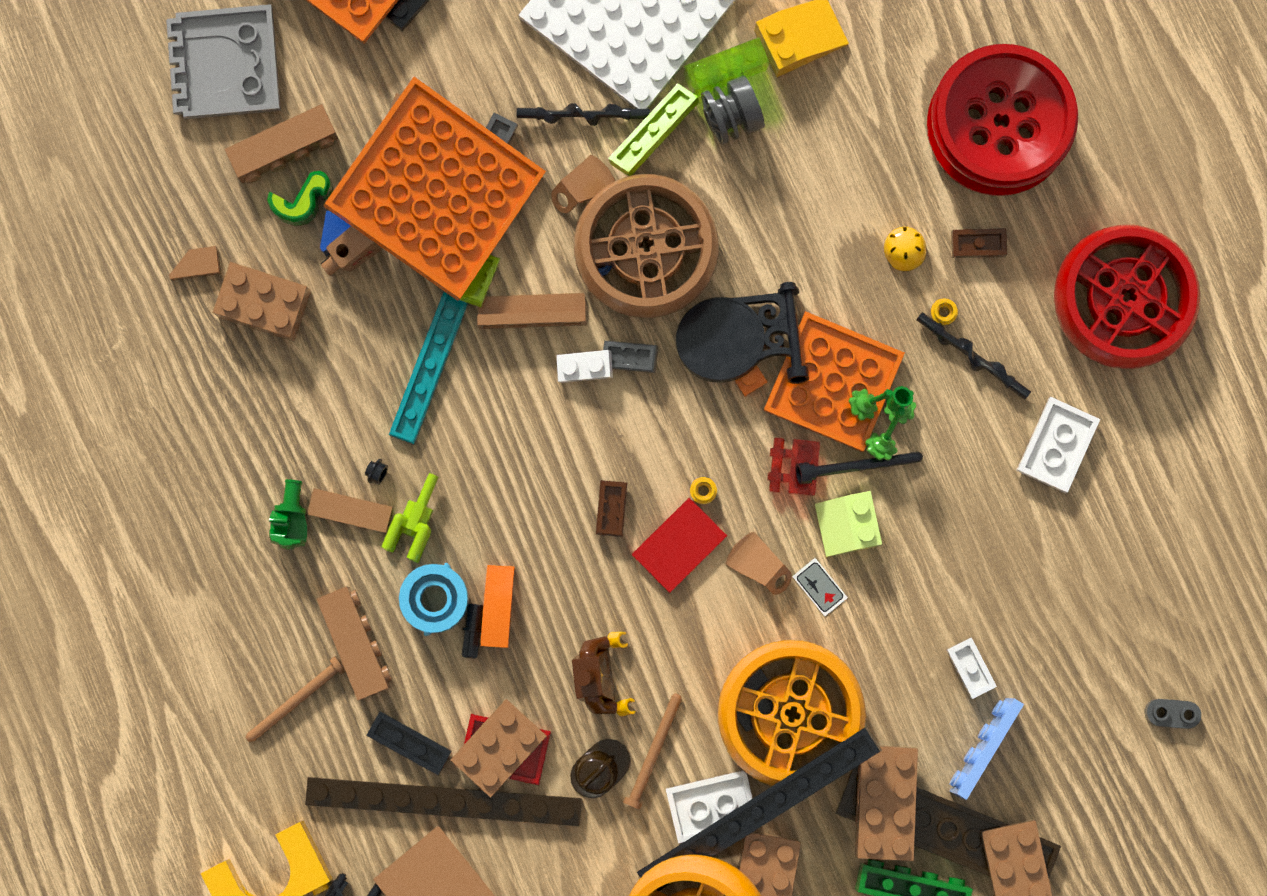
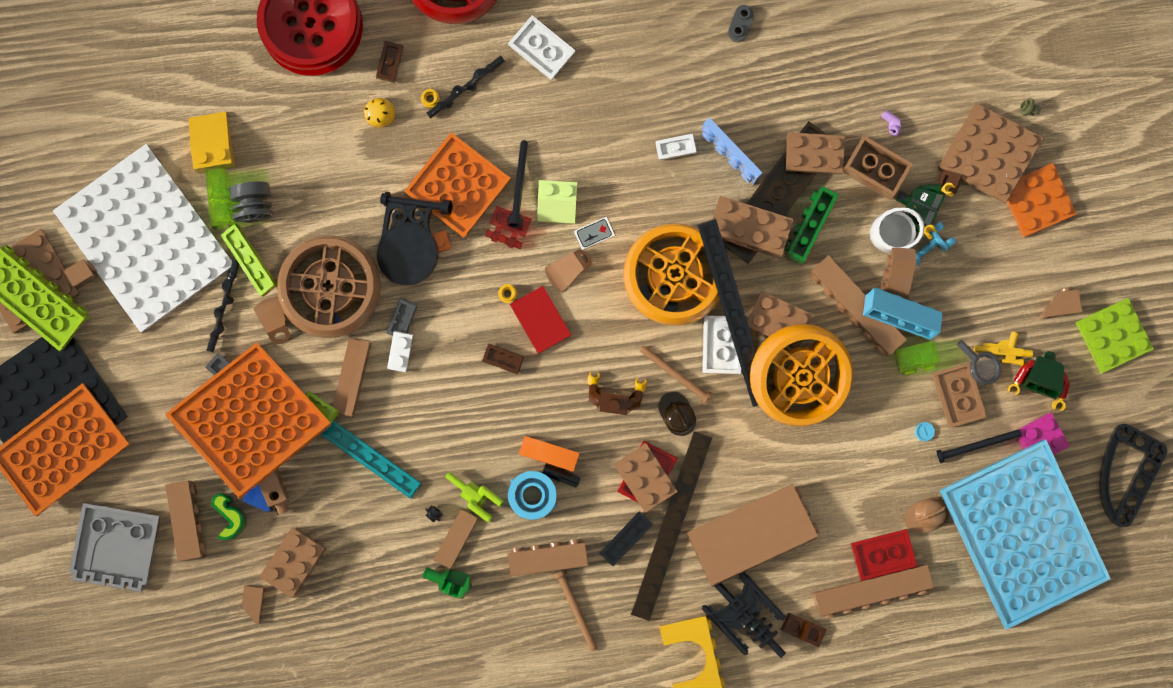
camera: 75 degrees left, 0 degrees up
bright green plant [848,386,916,460] -> none

